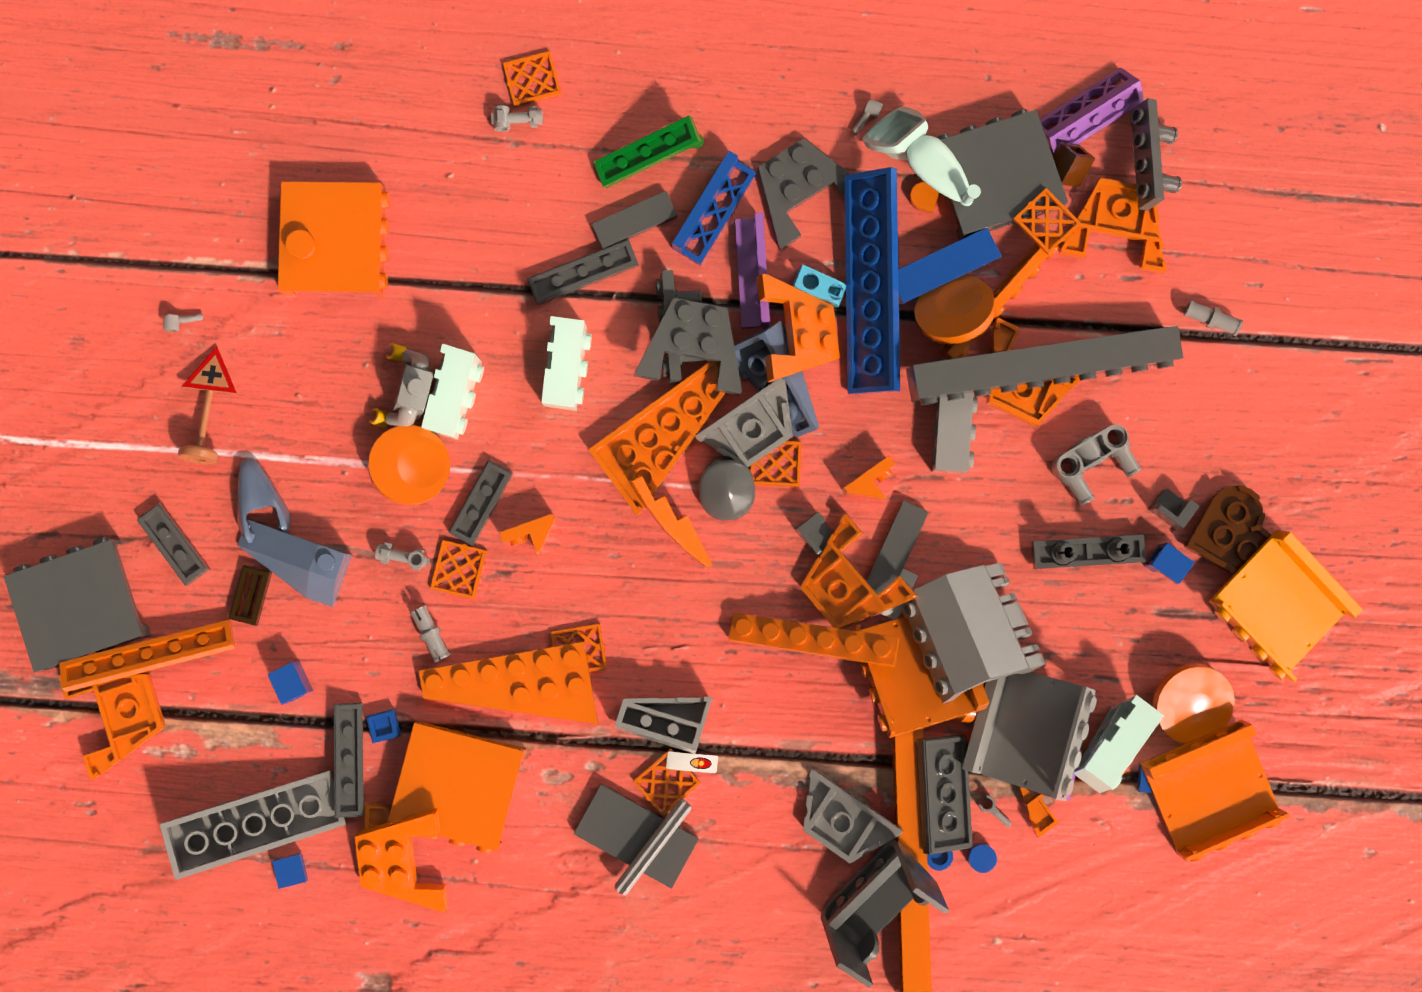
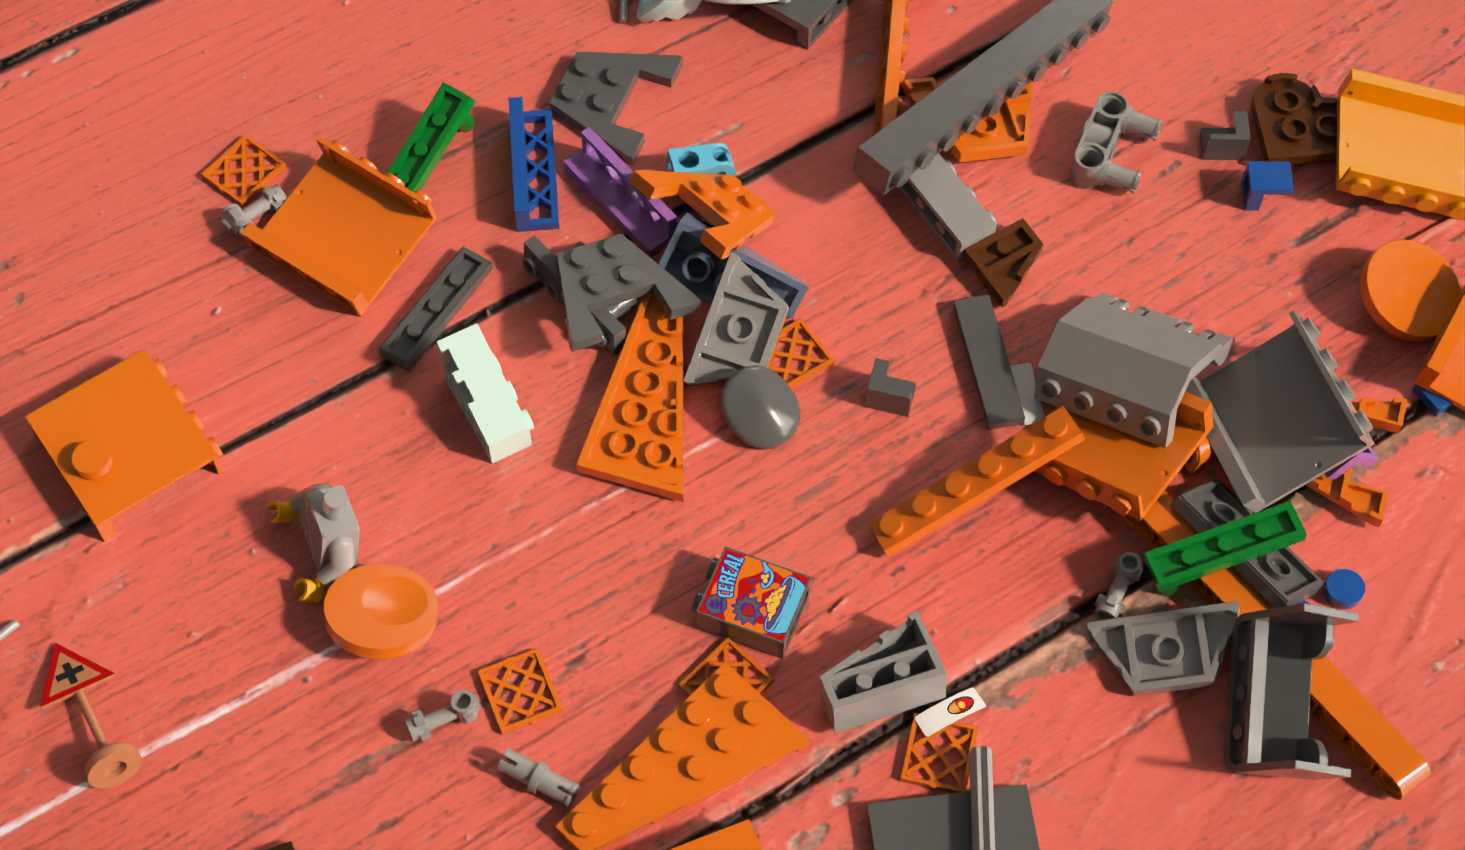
camera: 30 degrees left, 25 degrees down
sand blue animal [237,458,291,543] -> none
sand blue wedge [238,519,352,607] -> none
light aqua wedge [421,344,484,440] -> none
dark grey tile [448,460,513,546] -> none
orange slope [499,514,556,555] -> none
dark grey tile [592,191,678,249] -> none
orange slope [629,475,712,568] -> none
orange wing [800,514,917,629] -> none
orange slope [842,456,895,501] -> none
blue plate [844,167,900,394] -> none
blue brick [898,228,1002,304] -> none
orange tile [909,182,939,214] -> none
orange piece [914,275,996,344] -> none
light grey hand [978,795,1012,828] -> none
dark grey plate [1031,534,1146,569] -> none
light aqua wedge [1073,695,1164,793] -> none
none -> orange panel [241,136,438,317]
none -> brick [692,546,812,659]
none -> reddish brown wing [963,218,1043,308]
none -> light grey bar [1095,552,1144,620]
none -> green piece [1144,501,1307,597]

